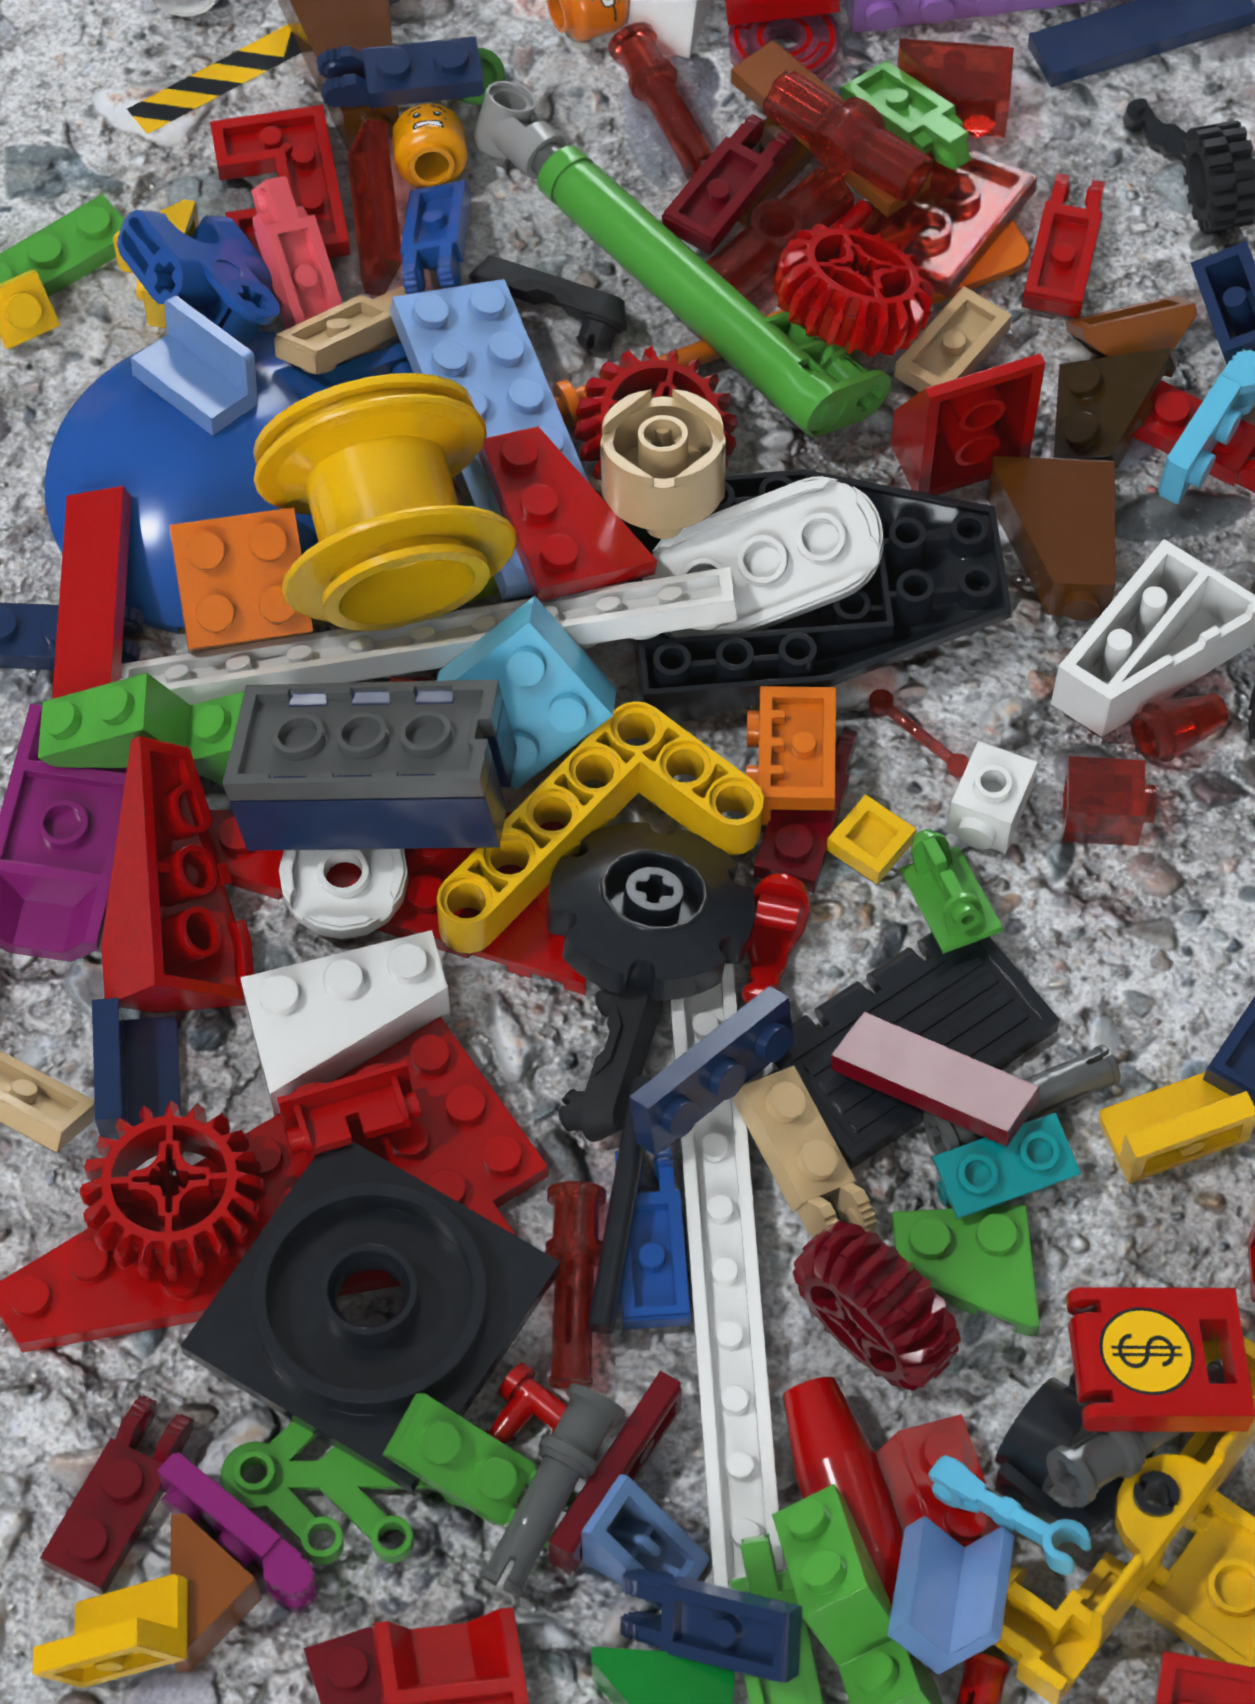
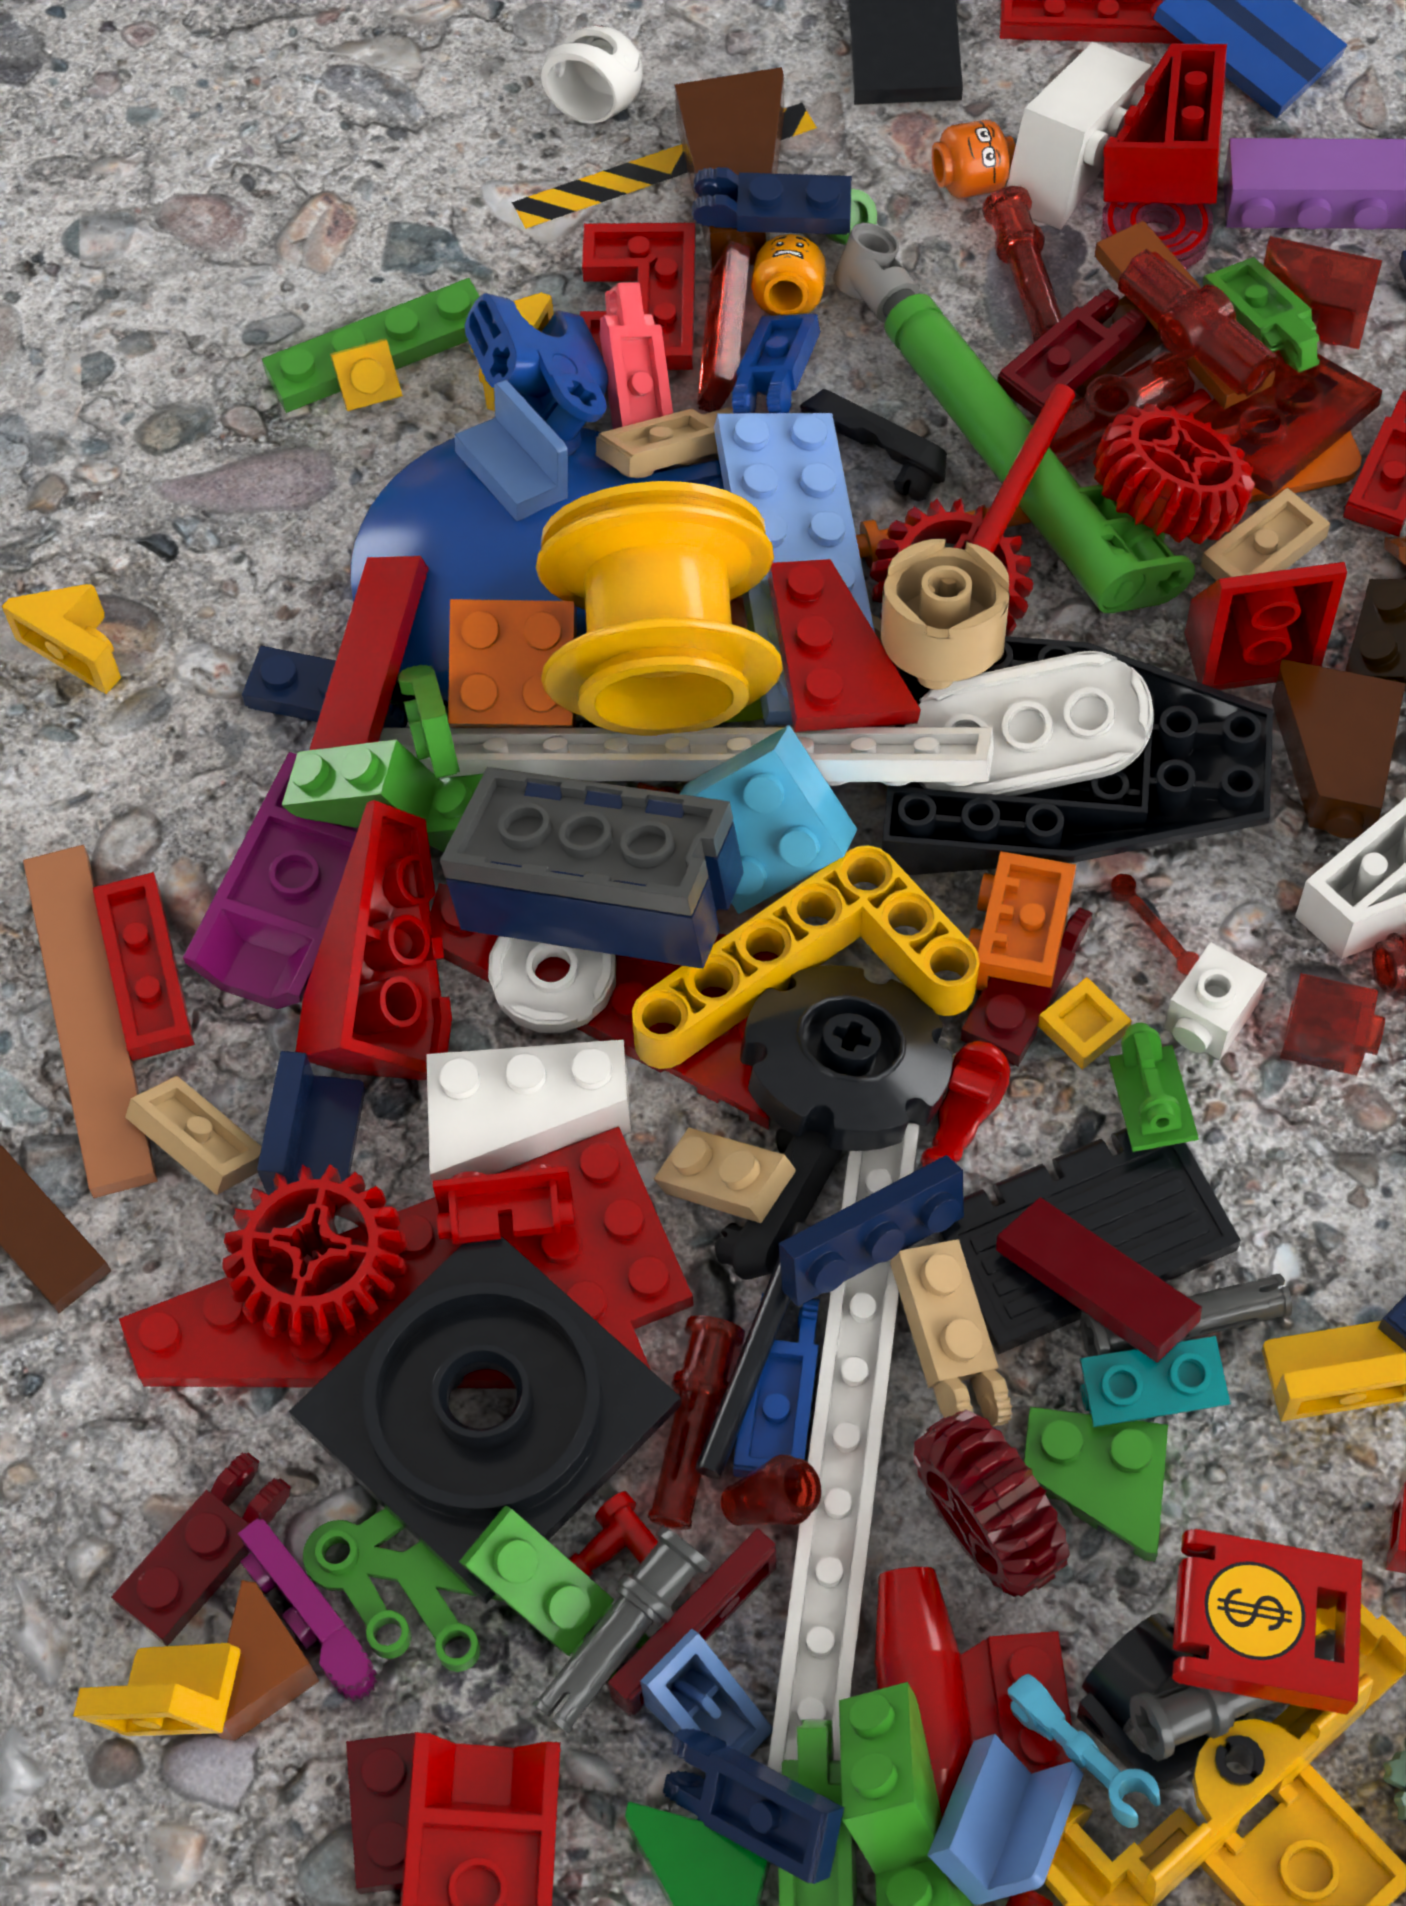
camera: 15 degrees right, 0 degrees up
none -> bright green hinge [397,664,460,779]
none -> tan plate [654,1127,796,1223]
none -> clear red cone [721,1454,821,1526]
none -> red bar [971,384,1075,553]

